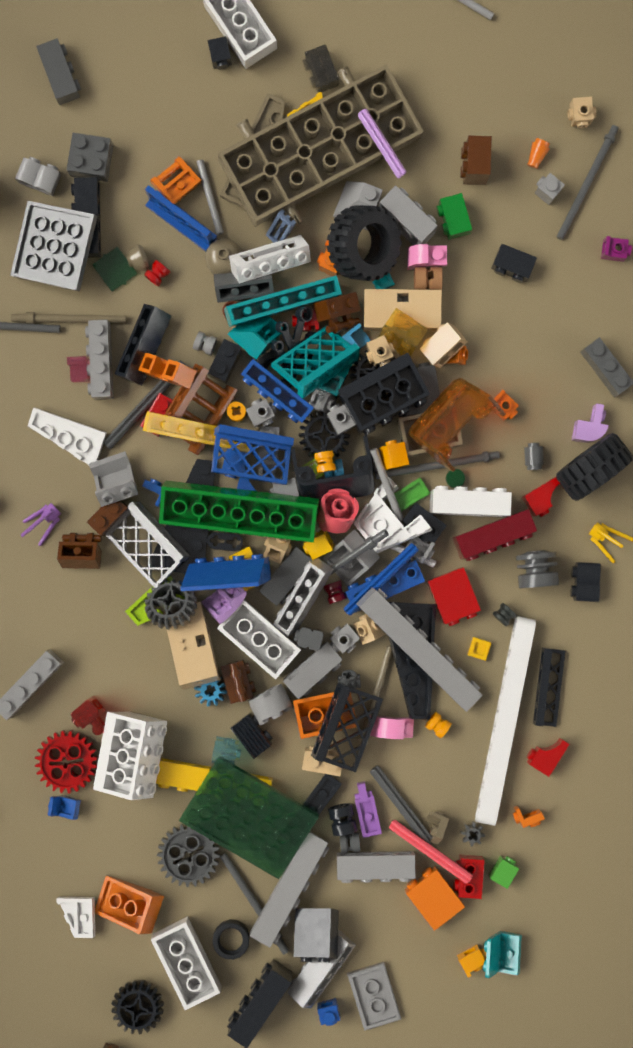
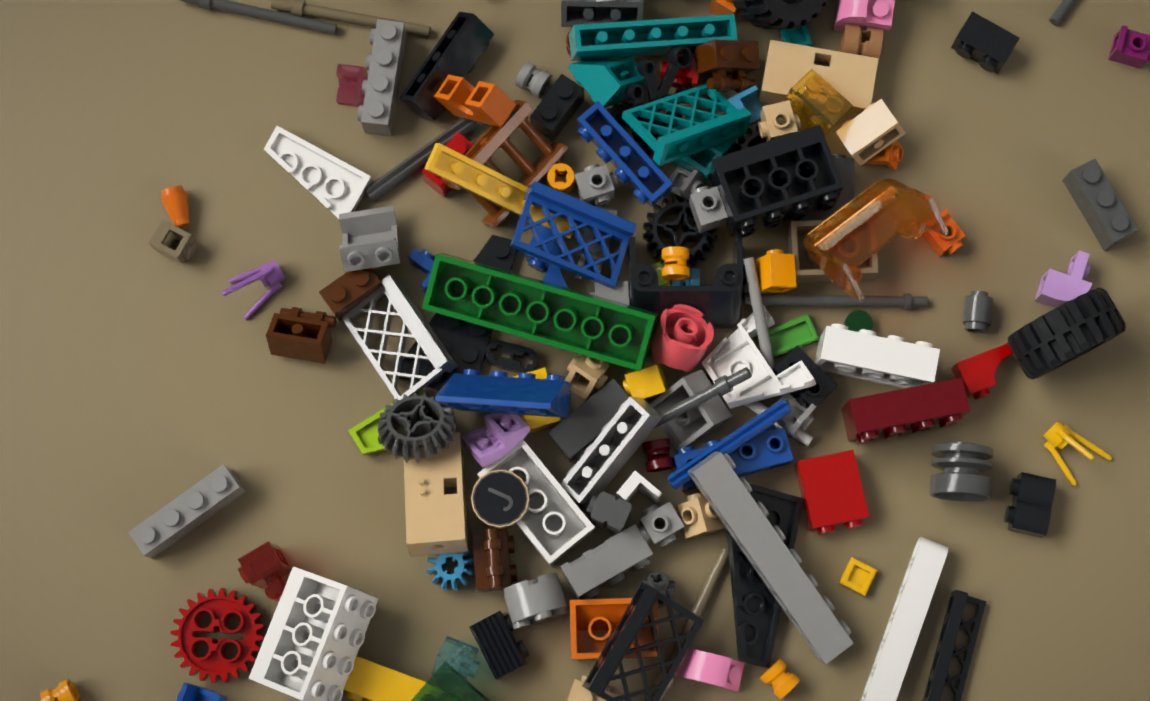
camera: 15 degrees right, 10 degrees down
pearl dark grey wheel [493,603,517,627] -> none
none -> black tile [471,469,529,528]
none -> white panel [616,471,662,504]

